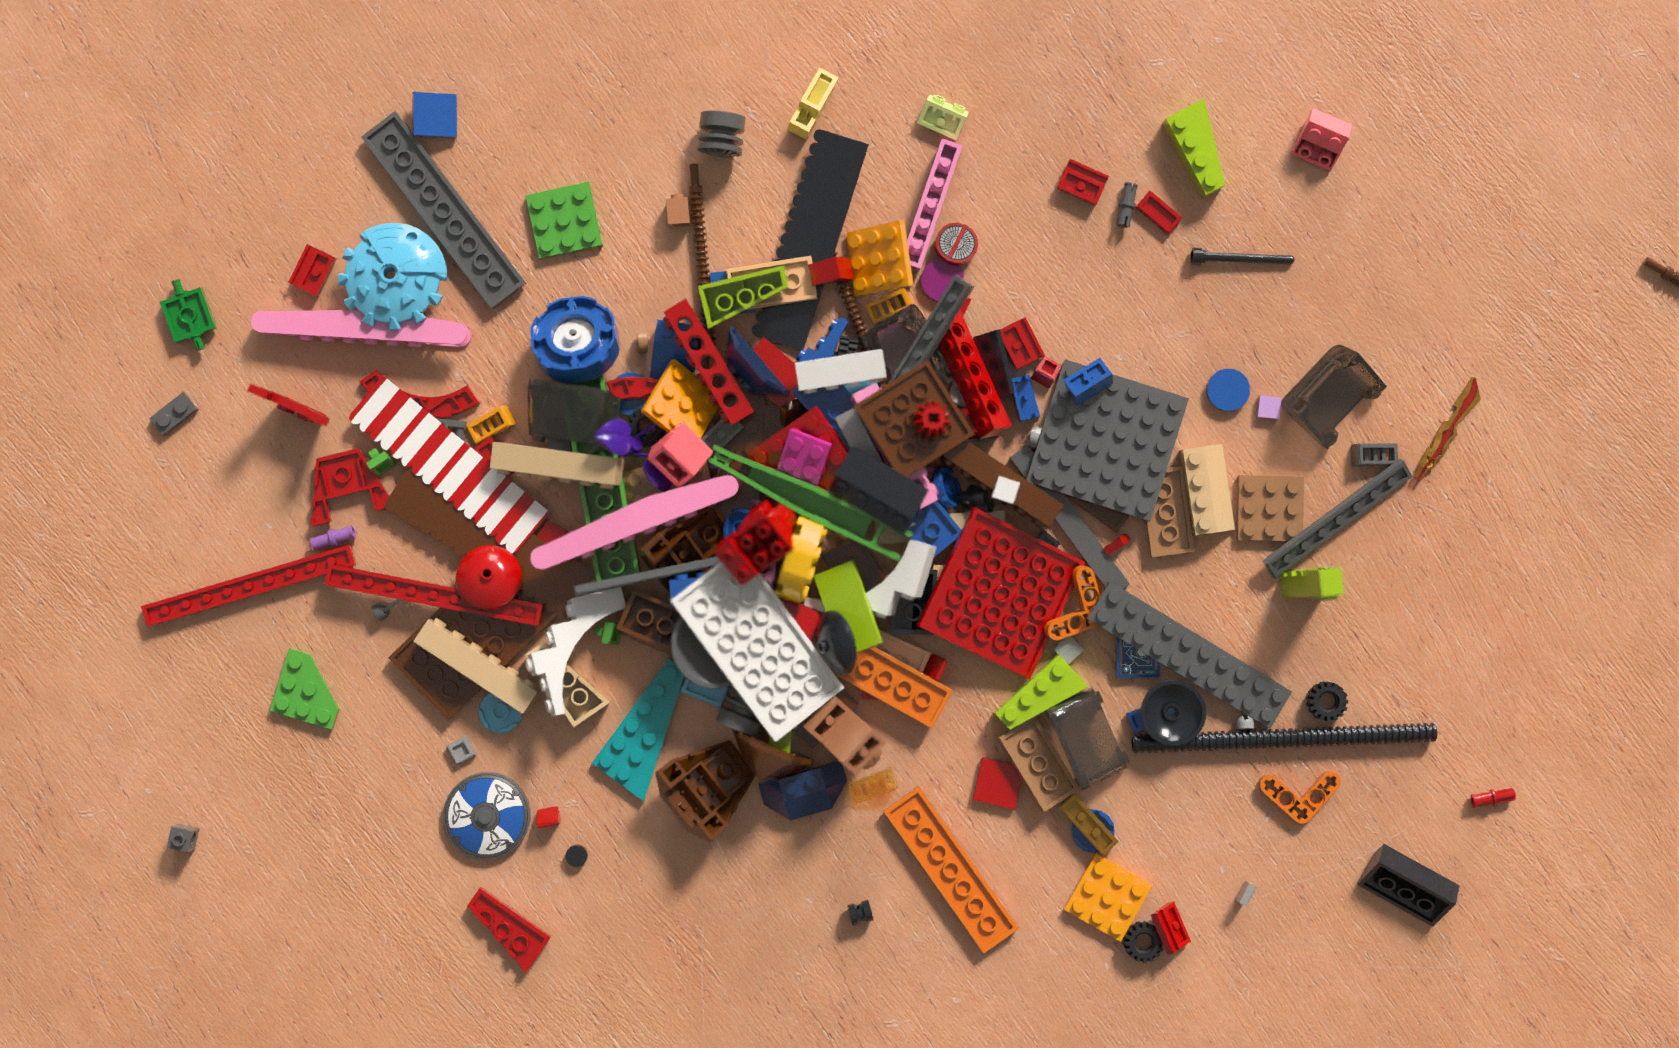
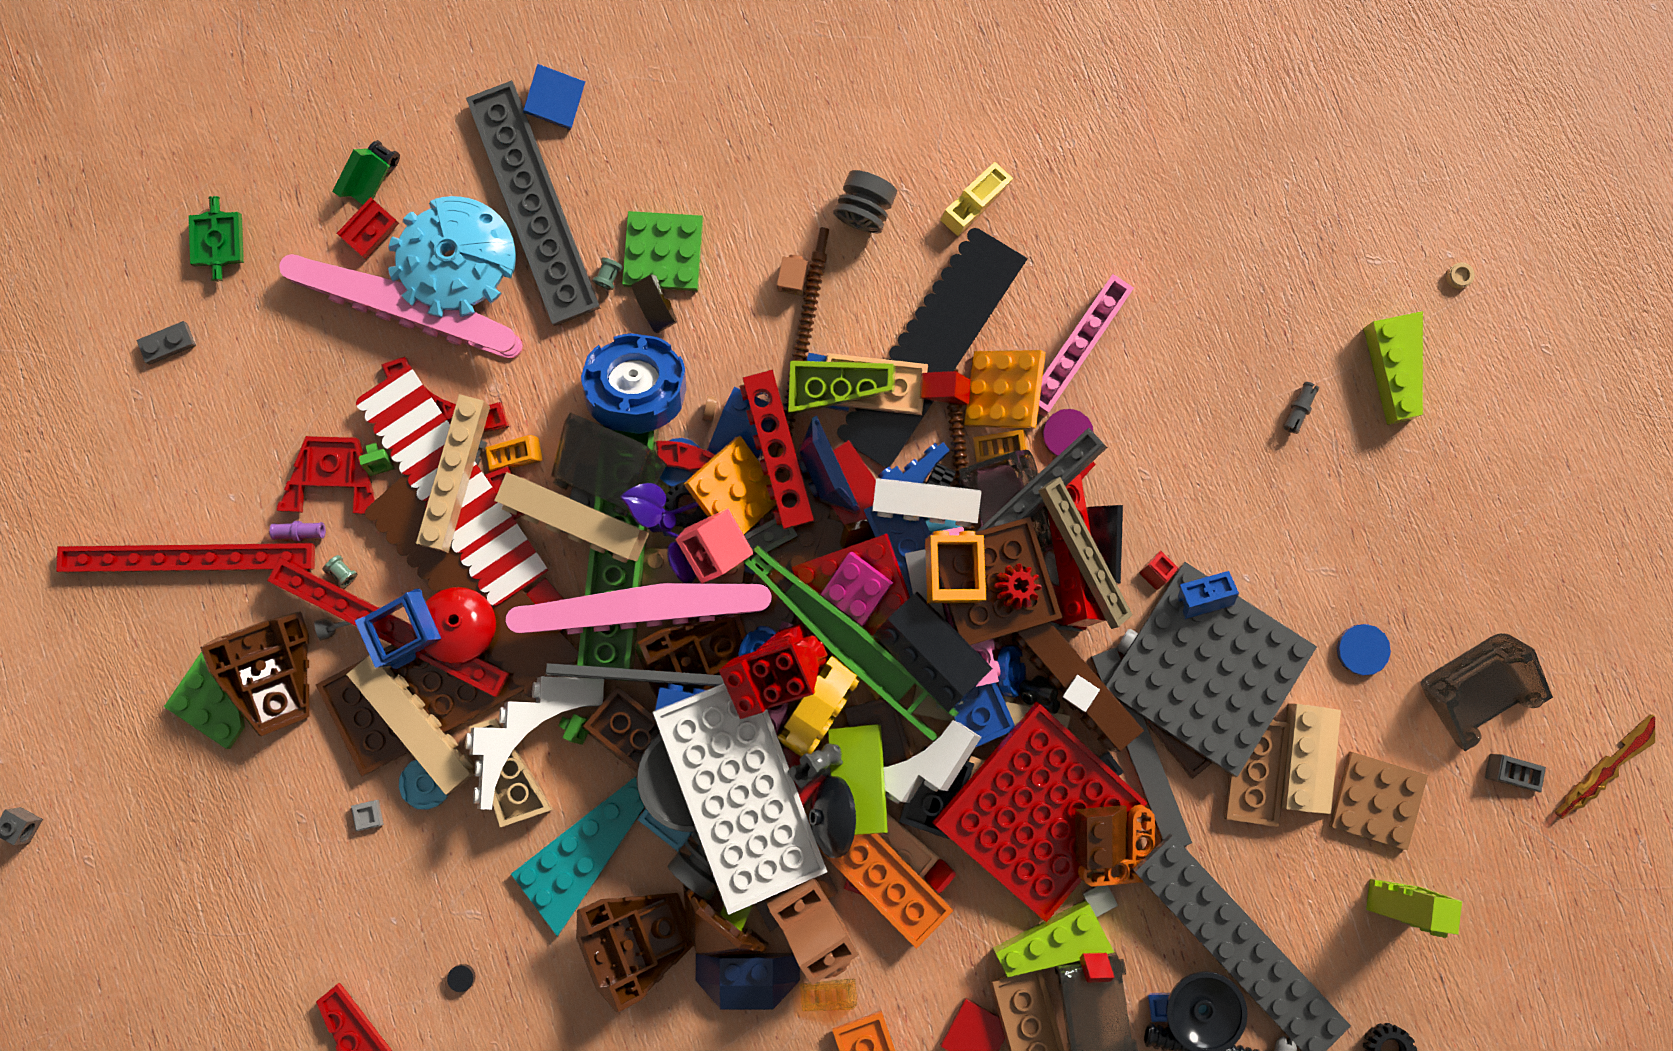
camera: 20 degrees right, 5 degrees down
red wing [247,383,330,426] -> none
dish [443,772,531,859] -> none
slope [537,806,561,828] -> none
yellowish green bracket [917,95,969,140] -> none
tile [935,222,978,266] -> none
red plate [1000,317,1045,370] -> none
blue hinge [1012,375,1040,422] -> none
red plate [1057,159,1109,206] -> none
red tile [1103,534,1131,555] -> none
slope [1115,636,1160,678] -> none
red tile [1135,190,1182,235] -> none
black piece [1191,247,1295,265] -> none
lavender tile [1256,395,1282,420] -> none
dark grey tile [1262,459,1413,579] -> none
coral slope [1291,108,1352,172] -> none
none -> reddish brown wedge [200,611,310,736]
none -> sand green bush [322,555,358,589]
none -> green panel [332,148,390,205]
none -> blue piece [354,589,441,669]
none -> black bush [368,140,400,172]
none -> tan brick [416,394,490,553]
none -> sand green bush [592,257,622,290]
none -> dark brown slope [631,274,677,333]
none -> dark grey animal [788,744,843,788]
none -> light orange window [925,531,986,603]
none -> dark tan plate [1038,477,1132,629]
none -> reddish brown slope [1075,805,1127,870]
none -> tile [1080,953,1114,983]
none -> tan tile [1446,262,1475,289]

